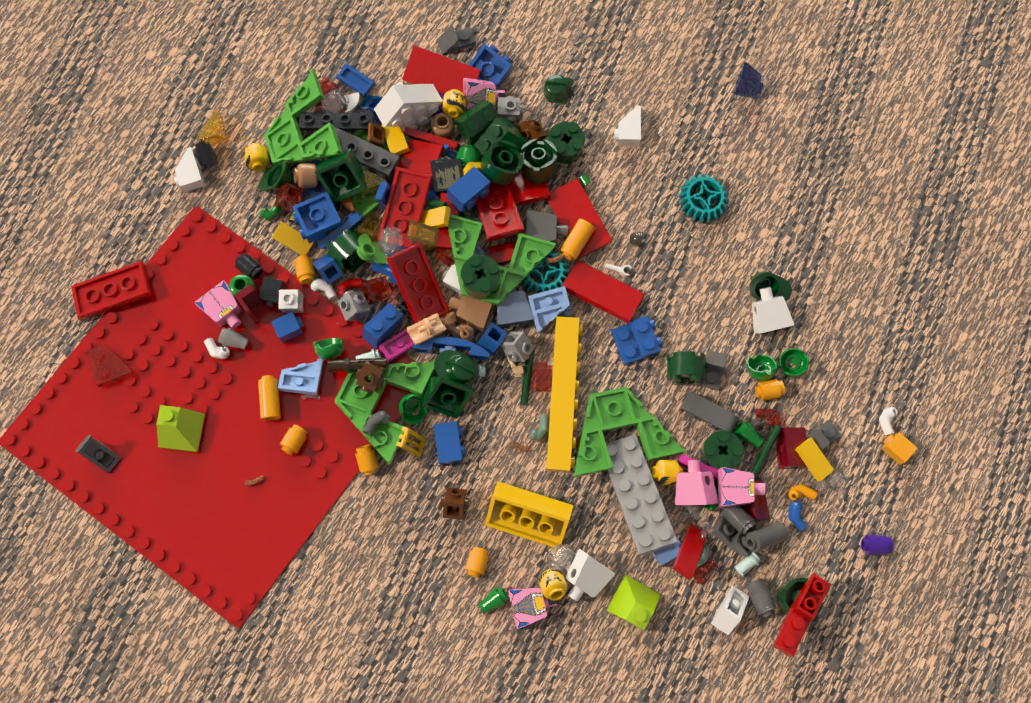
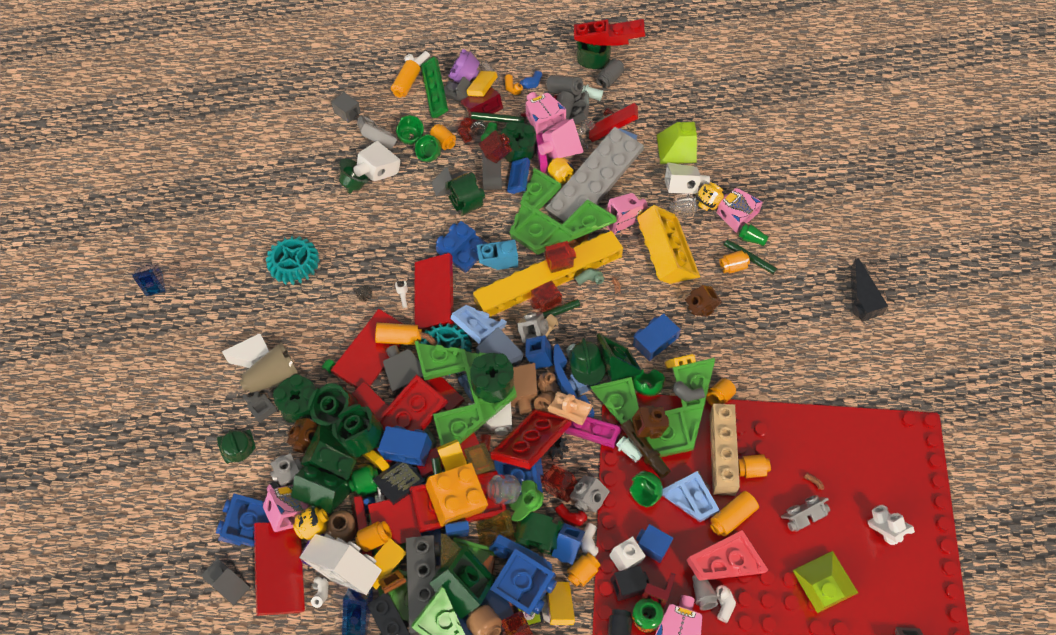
camera: 120 degrees left, 15 degrees down
blue brick [362,303,404,349] -> none
white slope [711,585,750,635] -> none
dark purple brick [861,535,893,555] -> none
light orange brick [882,432,918,465] -> none
none -> dark tan cone [239,342,300,393]
none -> dark grey plate [243,391,277,423]
none -> dark grey brick [331,92,361,123]
none -> light orange brick [355,521,392,552]
none -> light grey brick [357,115,397,149]
none -> light orange brick [391,60,421,98]
none -> green tile [421,56,448,118]
none -> light orange brick [425,463,488,527]
none -> medium lavender cone [448,49,480,83]
none -> dark azure slope [477,240,518,270]
none -> clear red brick [479,130,512,163]
none -> blue tile [507,158,530,194]
none -> clear red brick [545,241,576,273]
none -> bright pink torso [606,193,648,234]
none -> coral wing [686,530,768,581]
none -> tan brick [709,404,740,496]
none -> dark green bar [724,239,778,275]
none -> light grey hinge [781,495,830,531]
none -> black slope [850,258,888,322]
none -> white hips [868,505,915,545]

